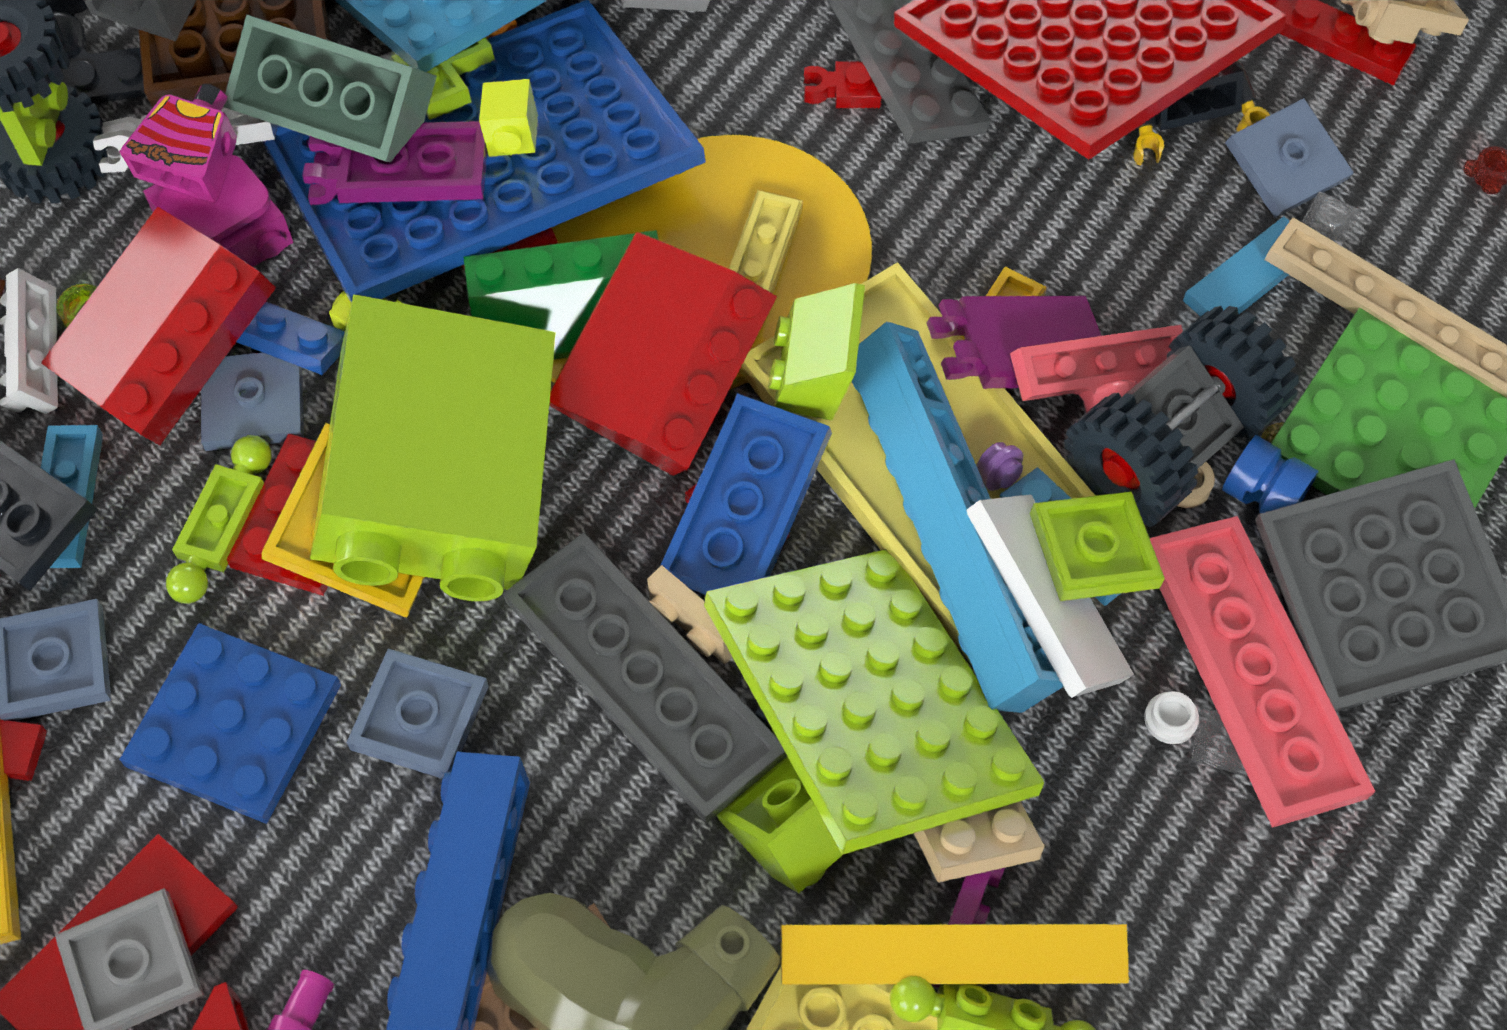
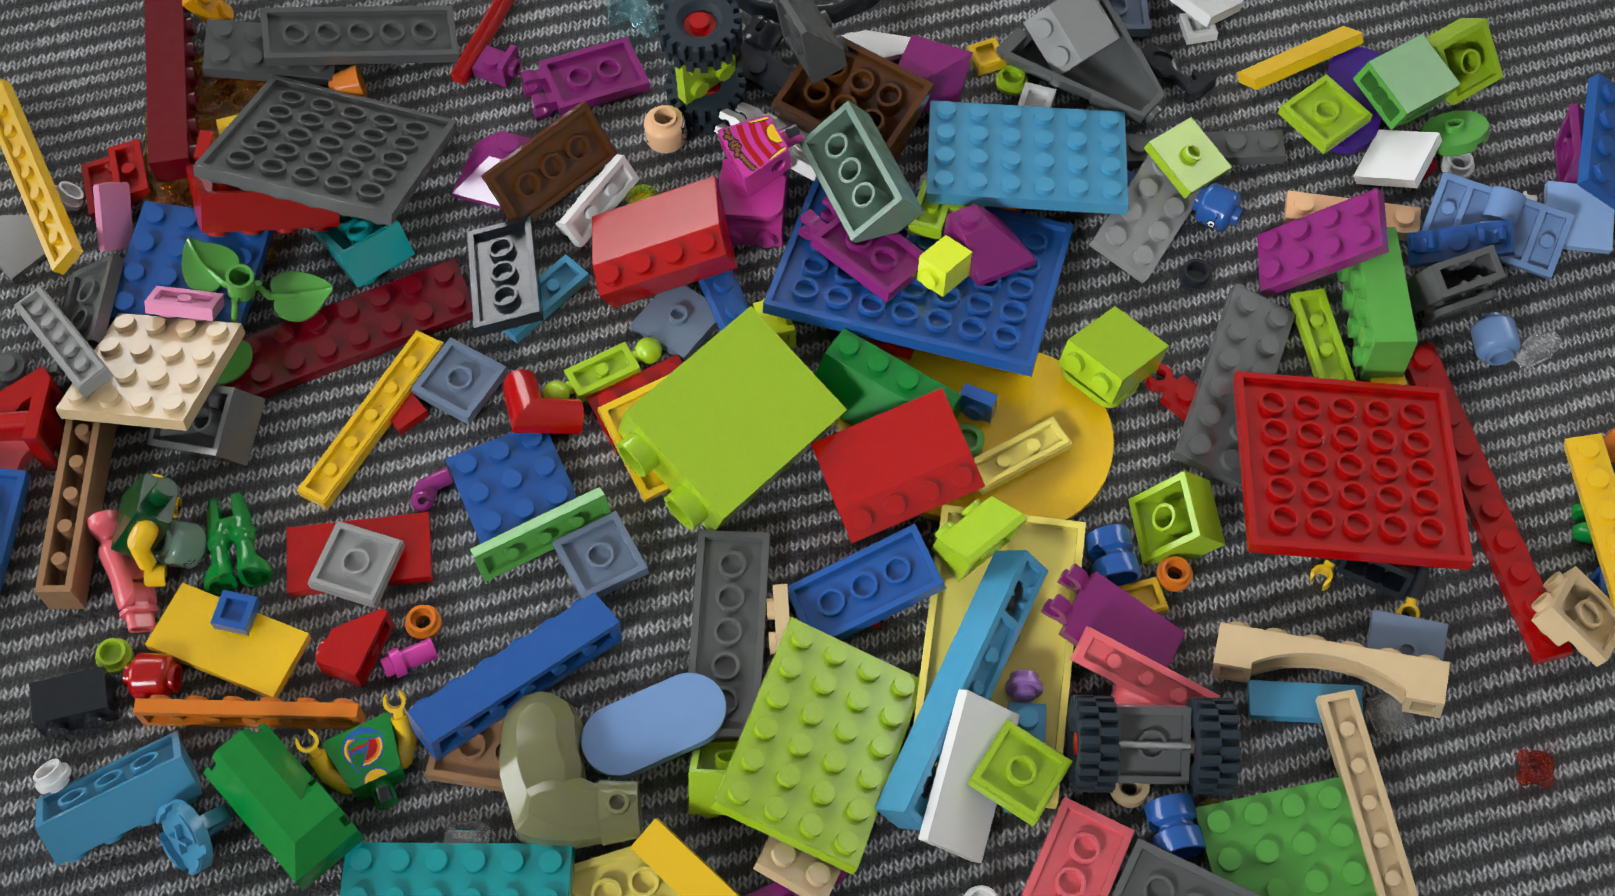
camera: 45 degrees right, 0 degrees up
none -> orange plate [405,605,442,641]
none -> magenta arm [411,467,454,512]
none -> bright green plate [470,487,611,582]
none -> red brick [502,369,584,434]
none -> medium blue tile [581,673,727,780]
none -> light nougat head [643,105,687,153]
none -> magenta slope [943,204,1036,287]
none -> blue plate [960,383,998,423]
none -> lime brick [1058,306,1169,408]
none -> blue wheel [1084,524,1142,586]
none -> lime slope [1128,471,1226,565]
none -> orange plate [1156,556,1193,592]
none -> tan arch [1212,621,1450,718]

